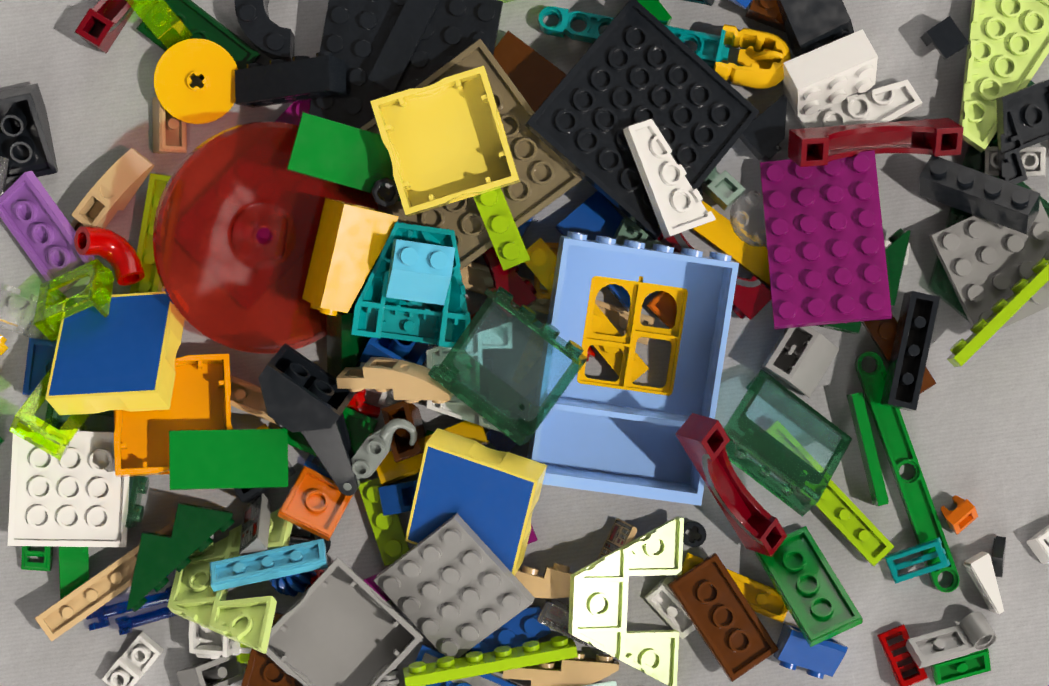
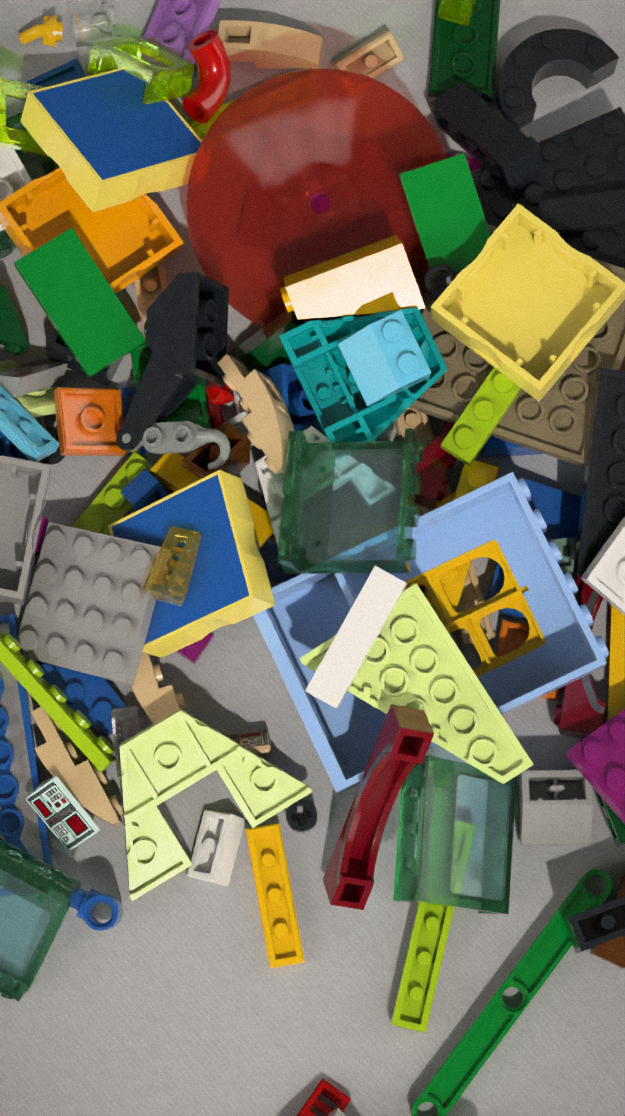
camera: 60 degrees right, 10 degrees down
yellow piece [154,38,238,124] -> none
reddish brown tile [667,553,779,682] -> none
green tile [755,526,863,647] -> none
blue slope [773,623,848,679] -> none
green tile [847,392,889,506] -> none
teal tile [885,537,950,584] -> none
orange tile [940,495,978,535] -> none
none -> clear yellow slope [143,526,202,606]
none -> yellowish green wing [299,583,534,784]
none -> white tile [305,566,407,709]

